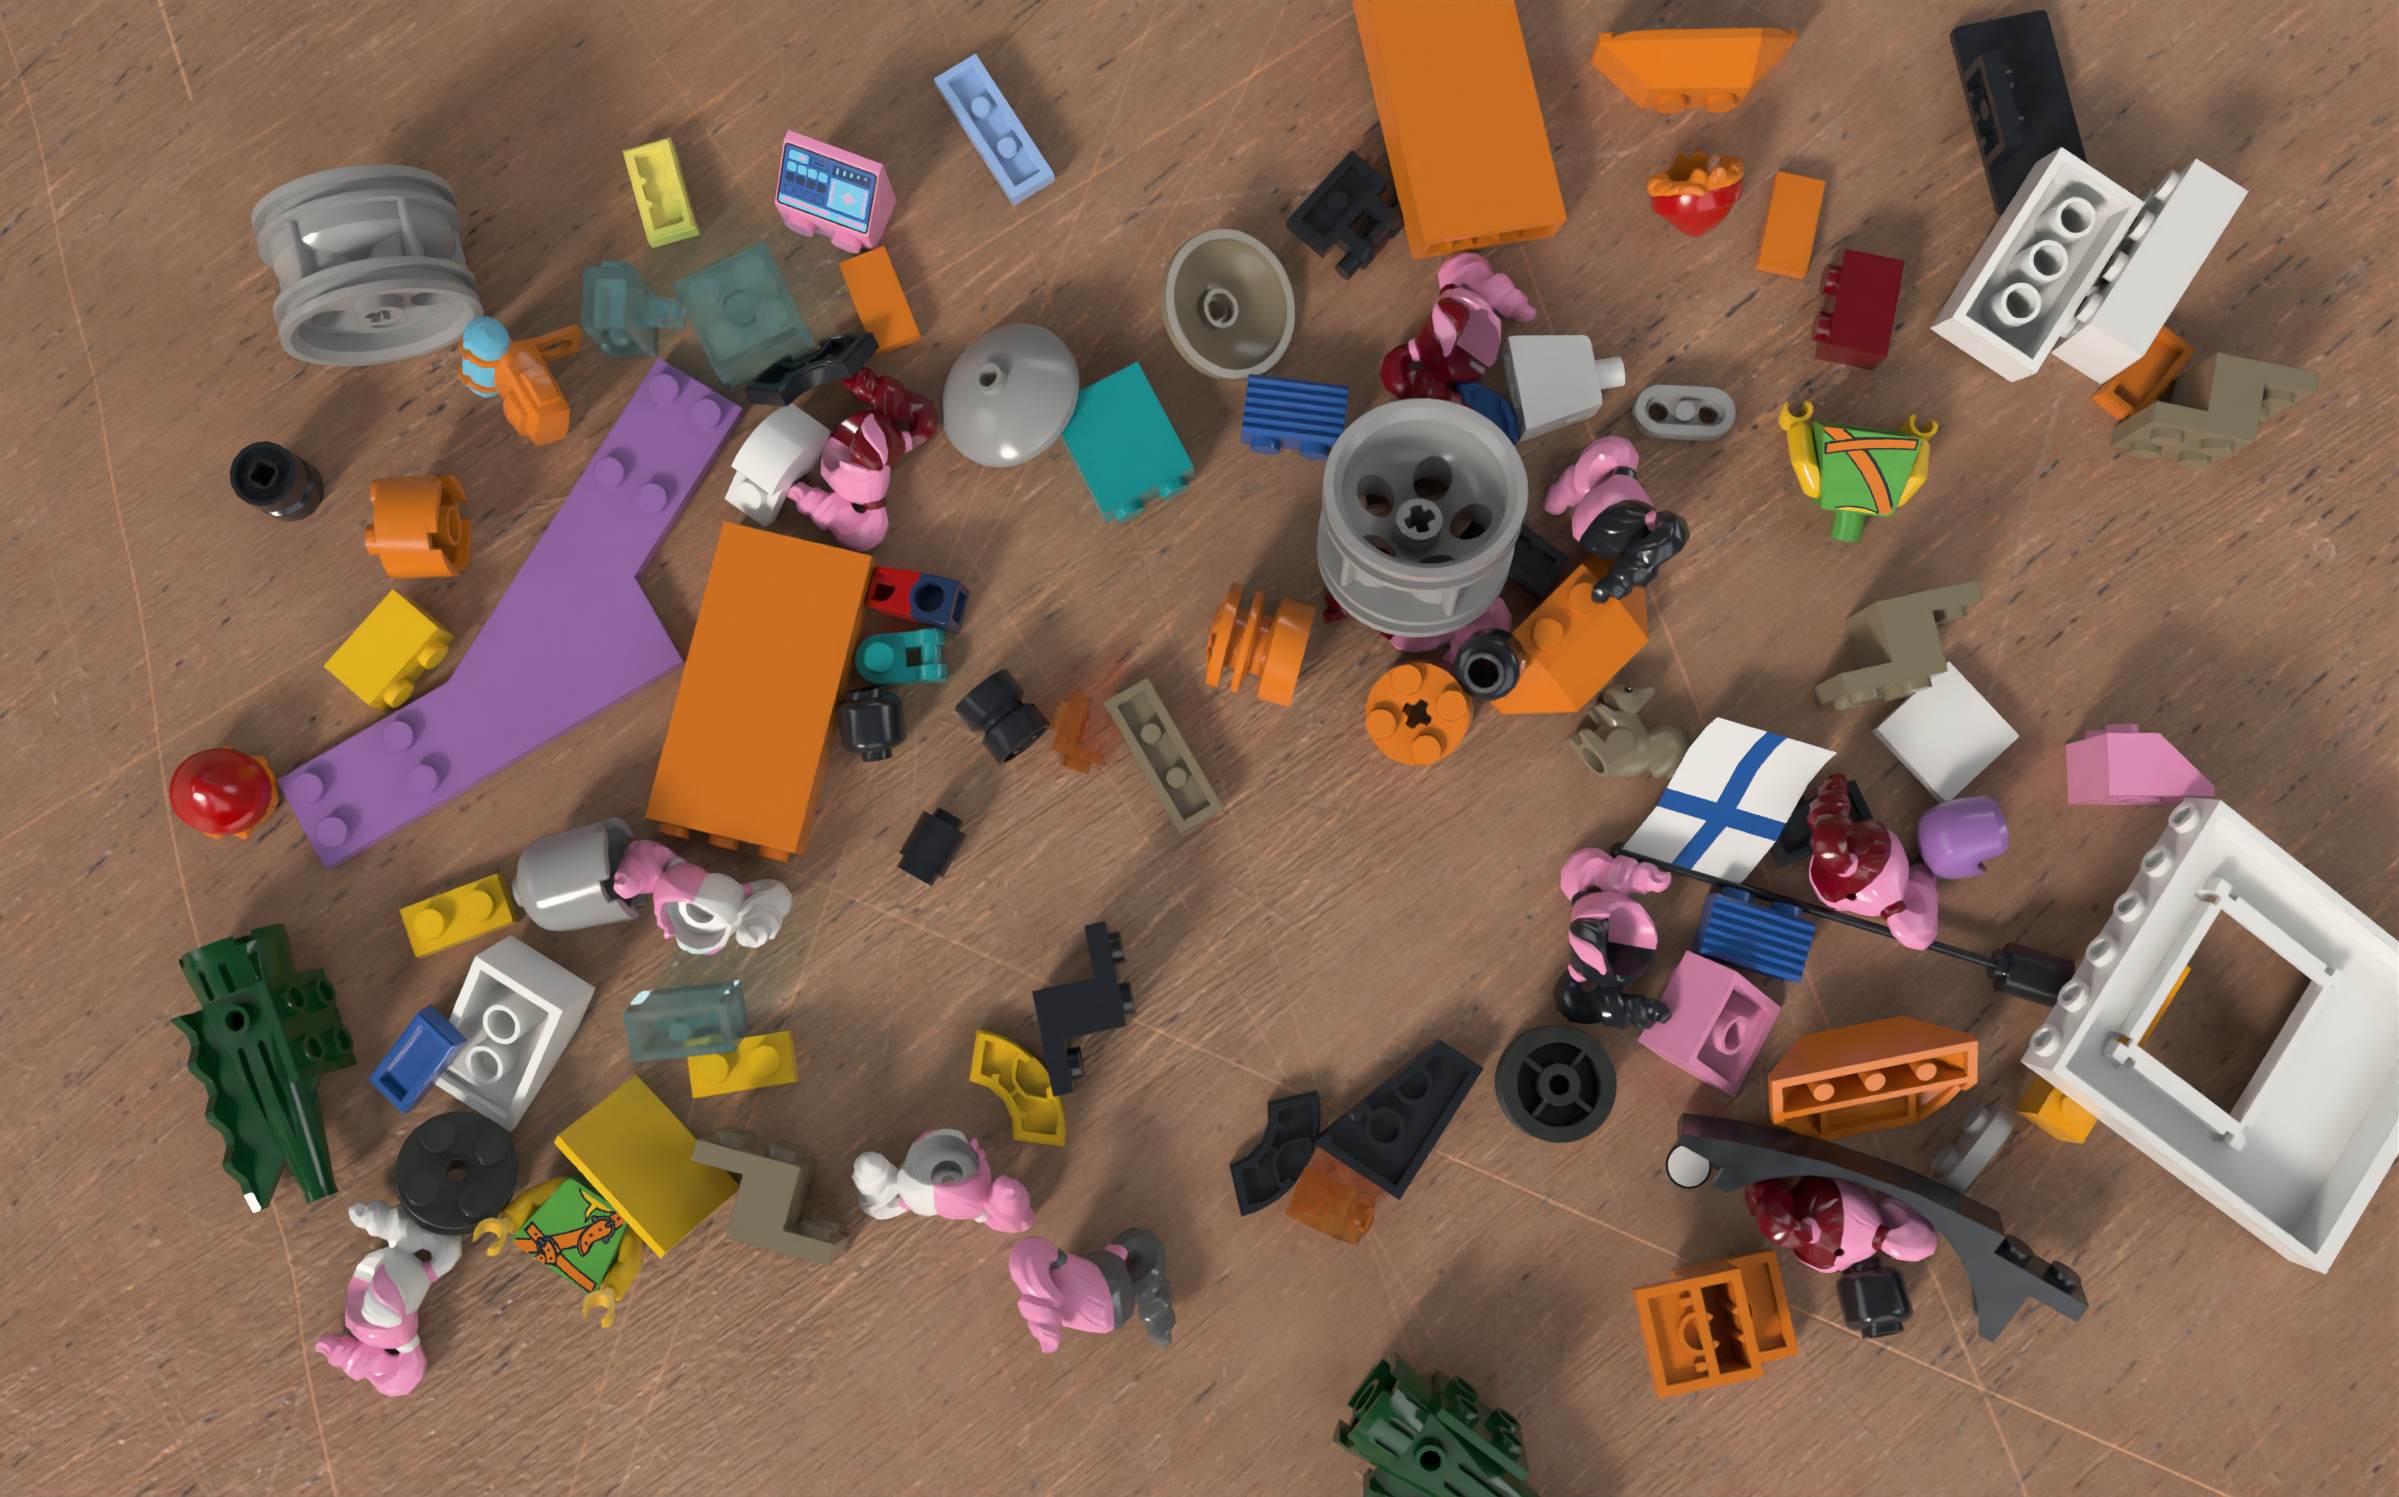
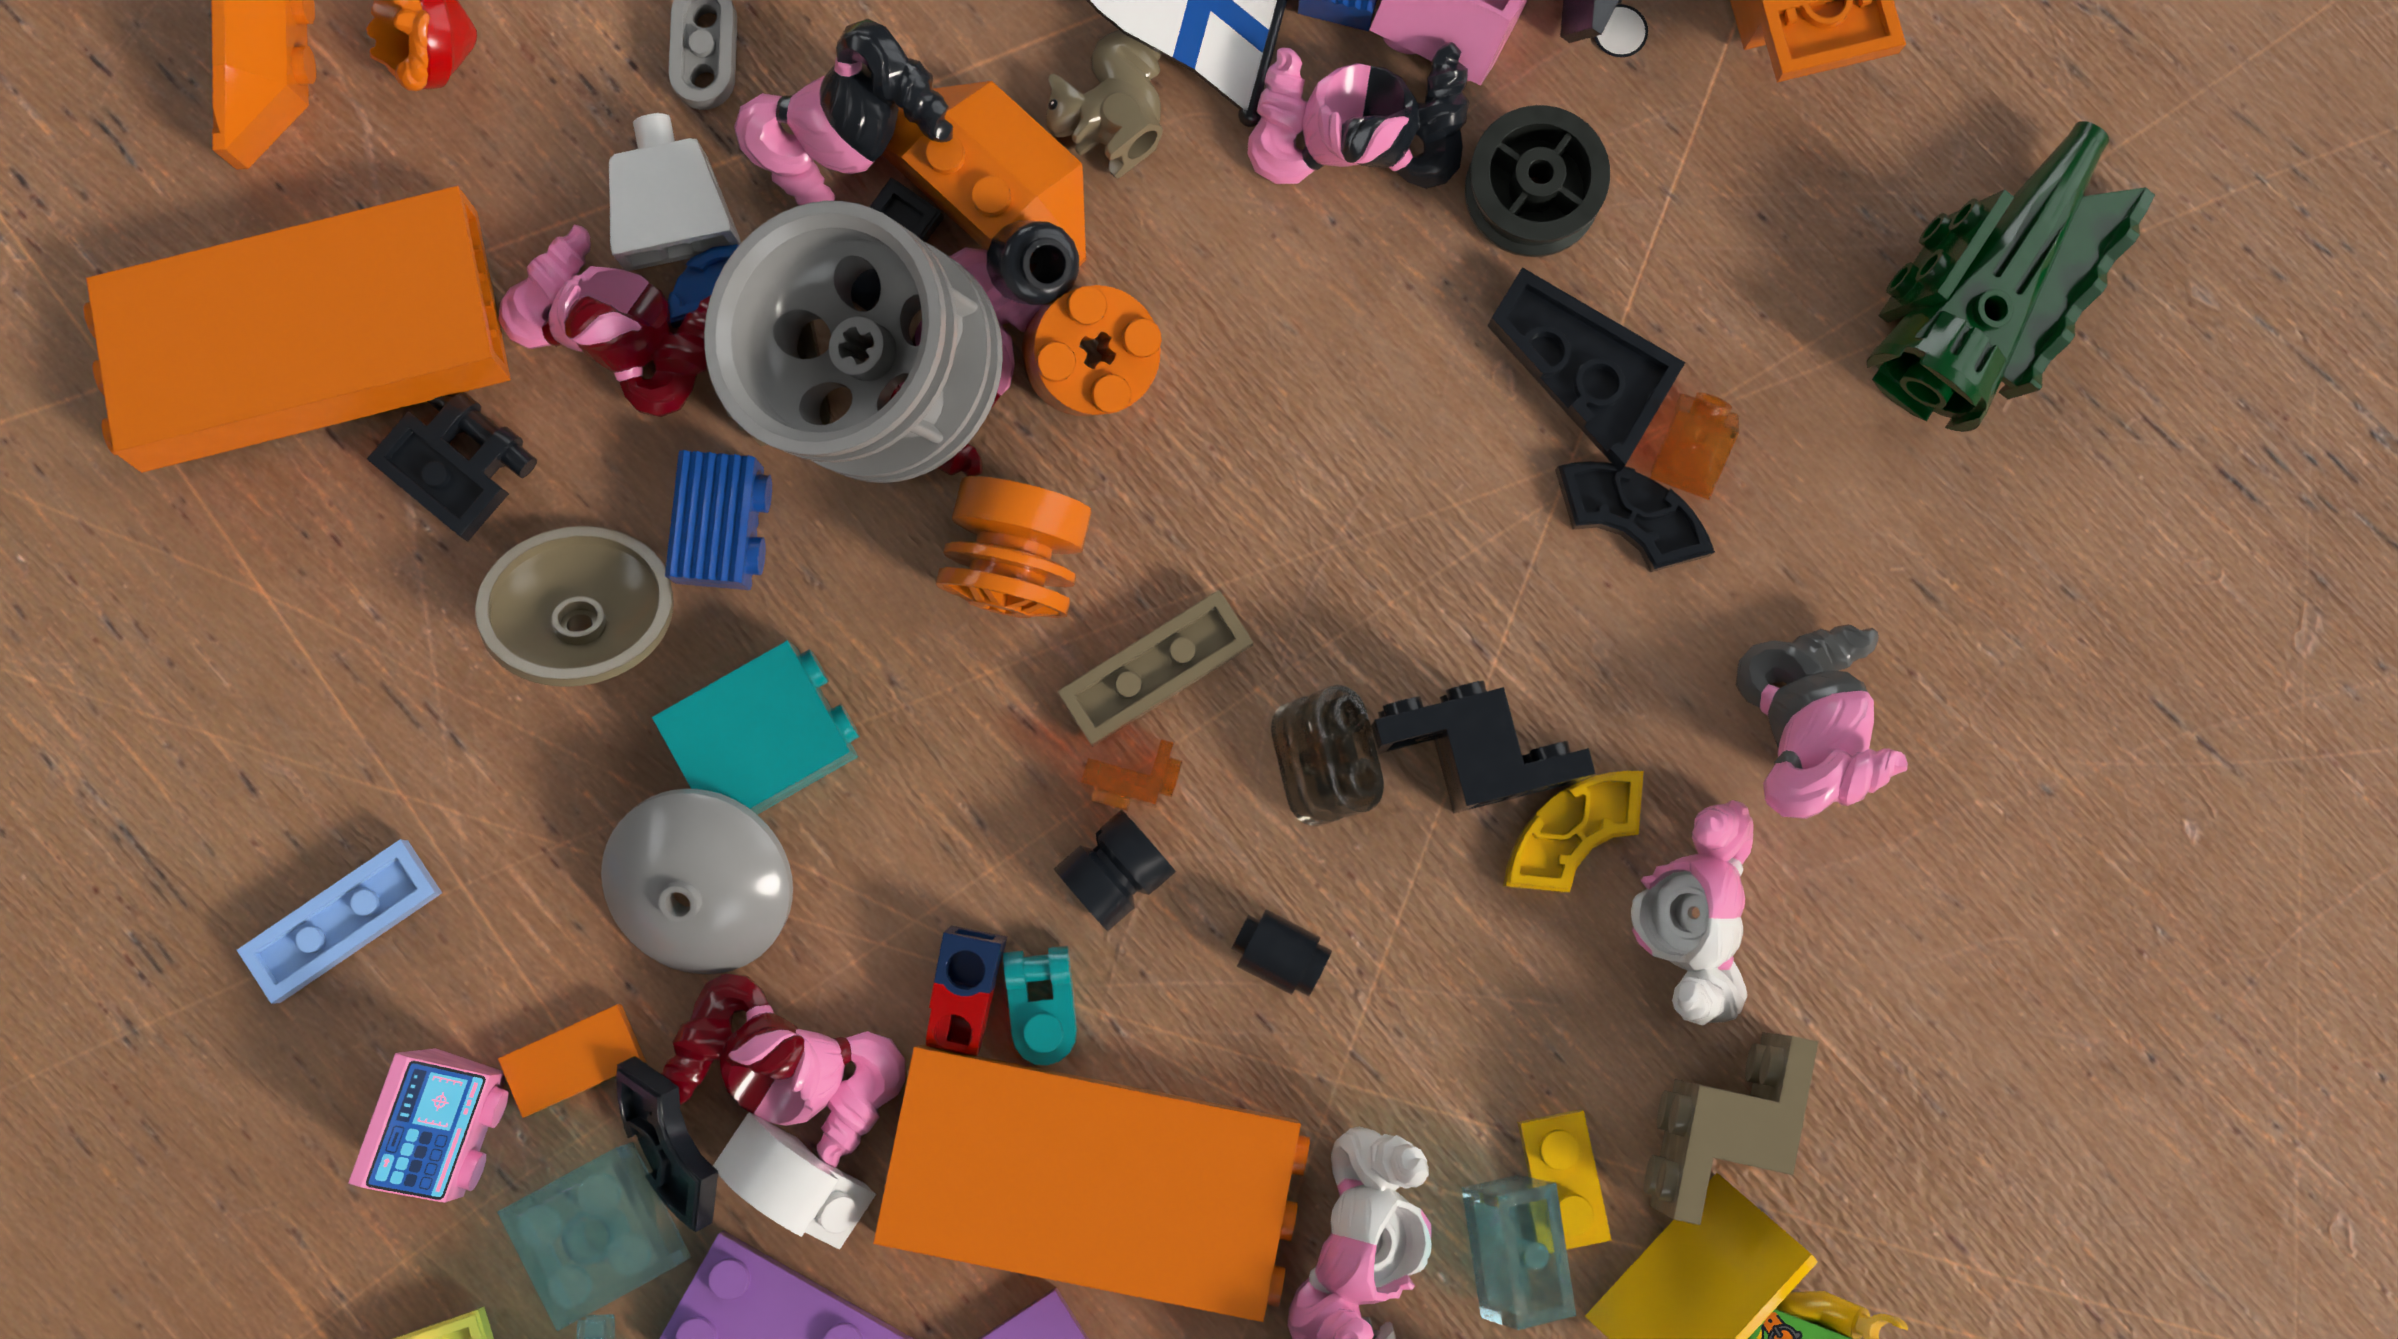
camera: 90 degrees left, 0 degrees up
black head [836,685,907,762] -> none
none -> clear smoke brick [1271,685,1384,826]

